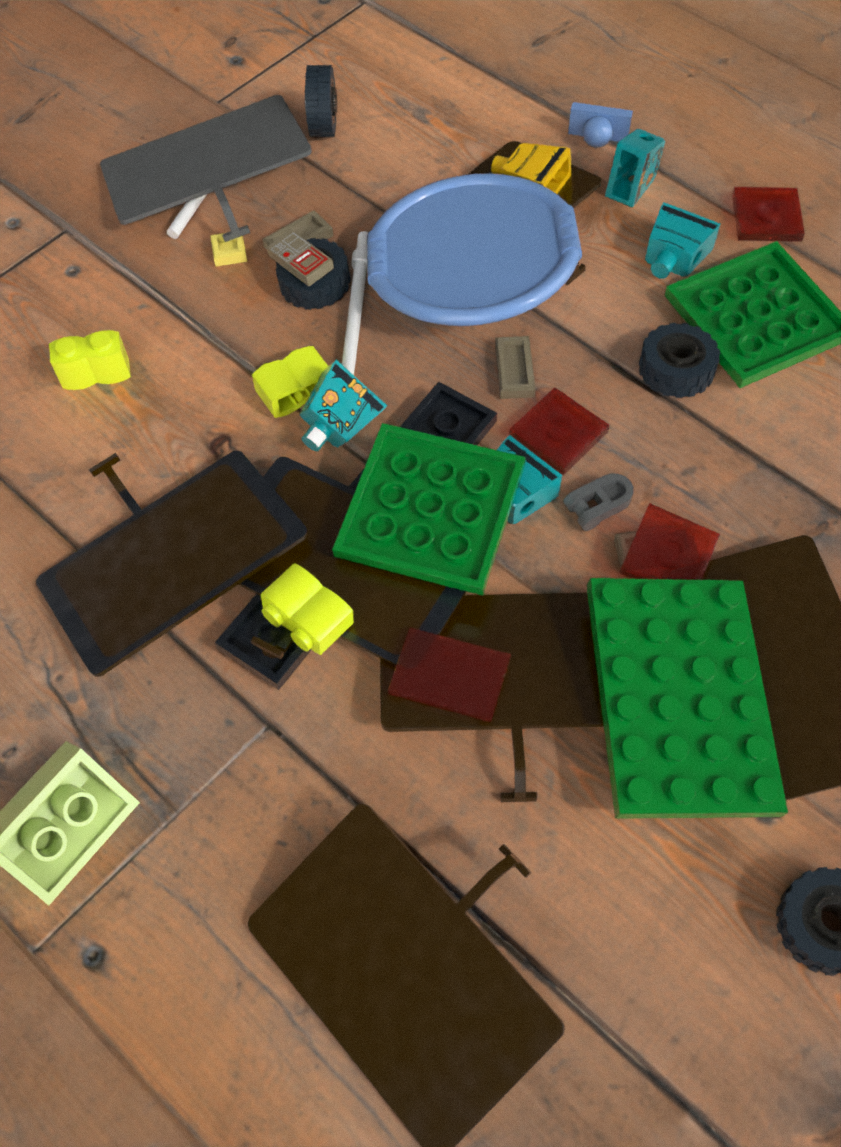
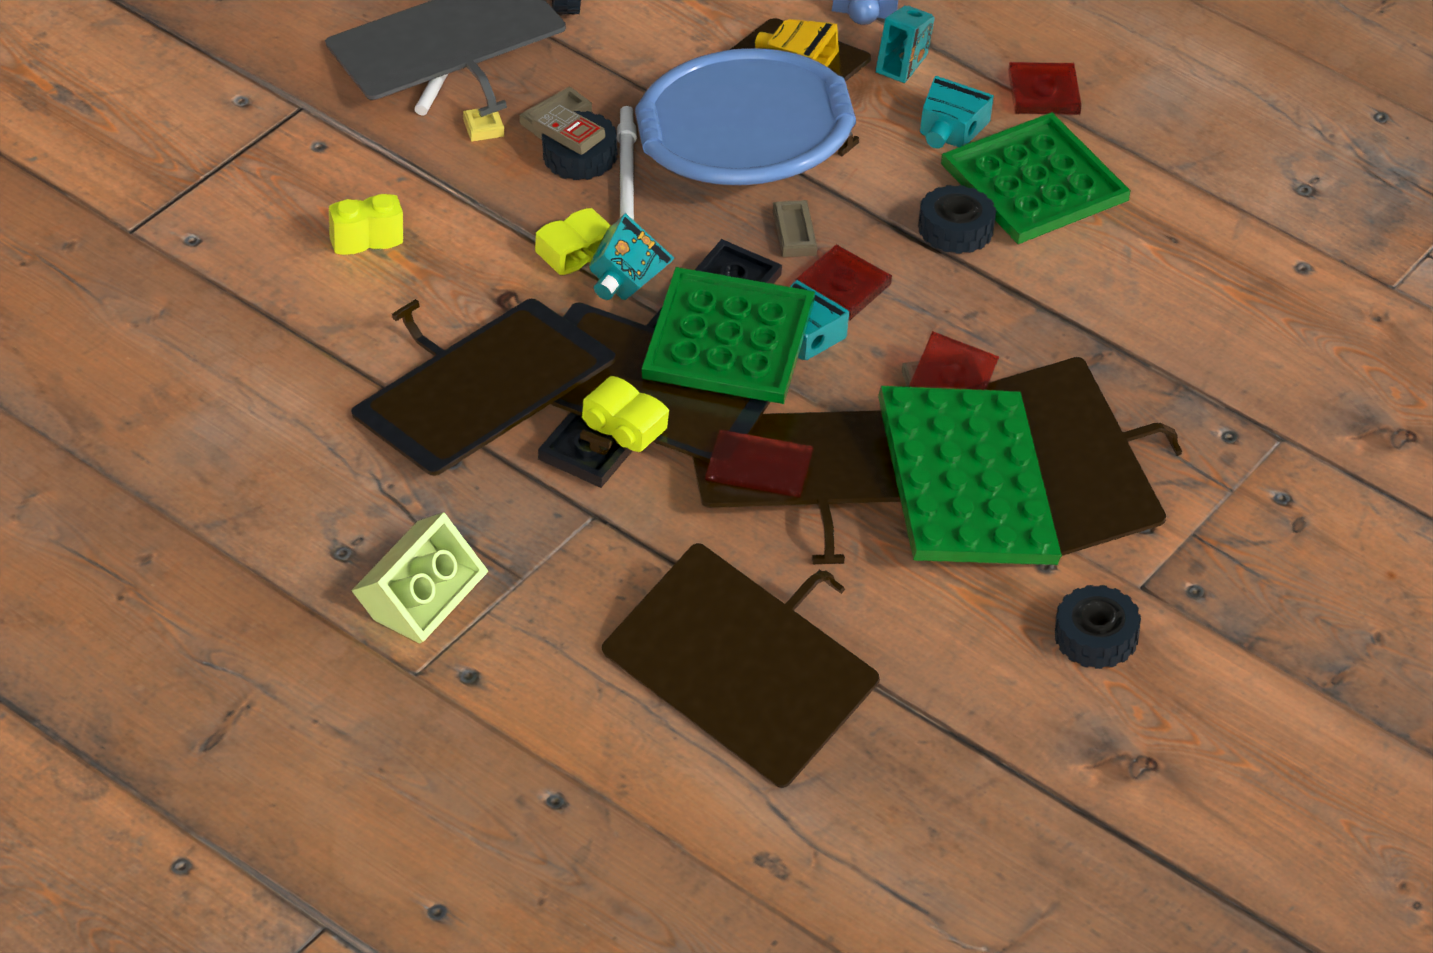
camera: 10 degrees left, 15 degrees down
dark grey plate [563,473,634,531] -> none

